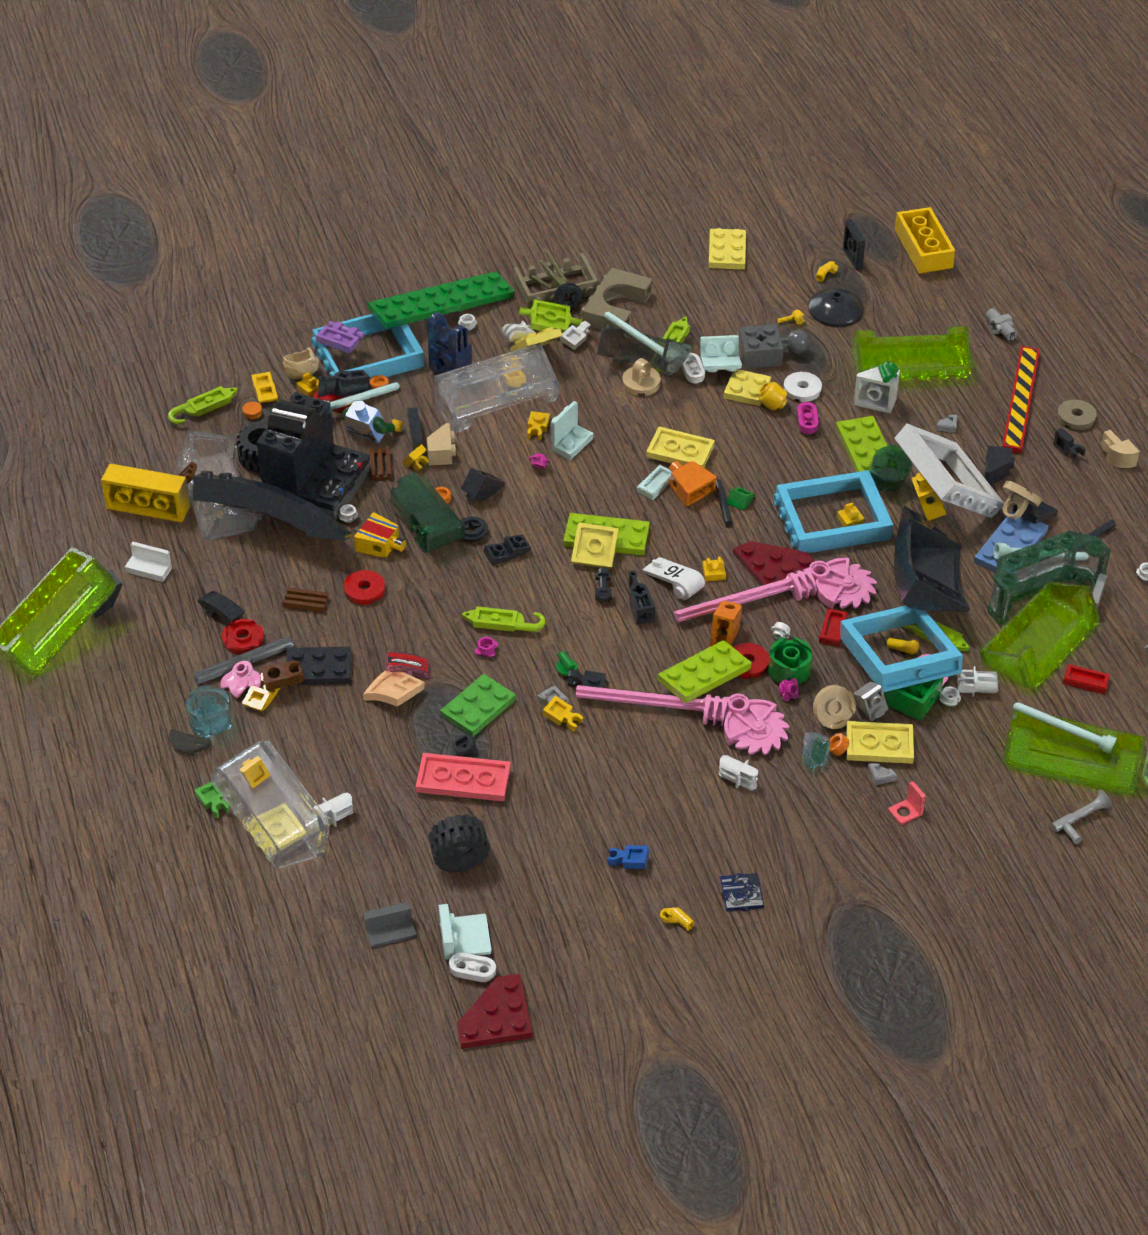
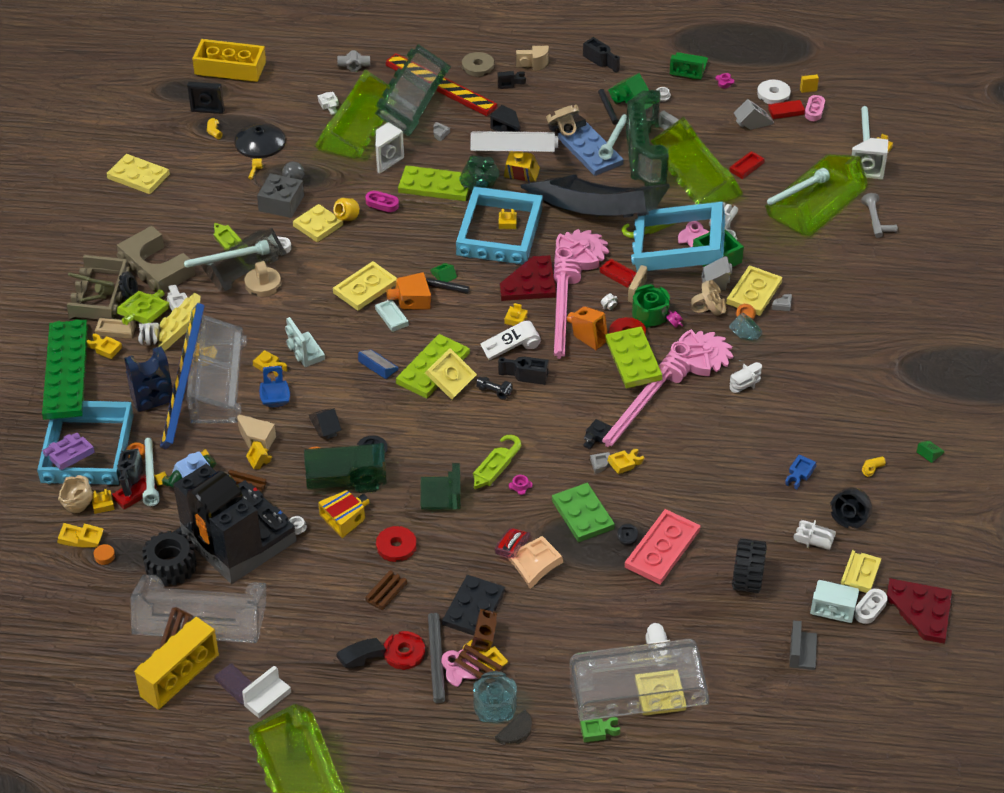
camera: 65 degrees left, 0 degrees up
lime plate [168,386,237,424] -> none
black slope [193,471,352,541] -> none
yellow tile [239,756,271,788] -> none
black beam [407,407,424,451] -> none
white plate [458,314,477,331] -> none
black slope [484,534,531,565] -> none
dark pink plate [528,453,551,469] -> none
green plate [556,651,577,676] -> none
light aqua bracket [700,335,742,372] -> none
piece [720,873,764,911] -> none
white tile [784,372,822,402] -> none
green plate [878,360,899,383] -> none
yellow arm [887,638,920,655] -> none
coral bracket [888,781,926,825] -> none
none -> yellow plate [87,334,122,359]
none -> tan tile [95,318,136,339]
none -> blue tile [160,303,205,449]
none -> clear purple tile [214,663,252,705]
none -> blue piece [259,366,290,407]
none -> white plate [317,92,339,115]
none -> blue slope [358,349,399,379]
none -> clear windscreen [374,44,451,136]
none -> clear green bracket [420,463,461,510]
none -> reddish brown tile [454,644,502,686]
none -> green brick [608,73,656,115]
none -> tan tile [628,265,647,302]
none -> white arm [794,520,836,550]
none -> black cylinder [830,487,872,529]
none -> light yellow plate [841,550,881,593]
none -> green slope [917,441,945,463]

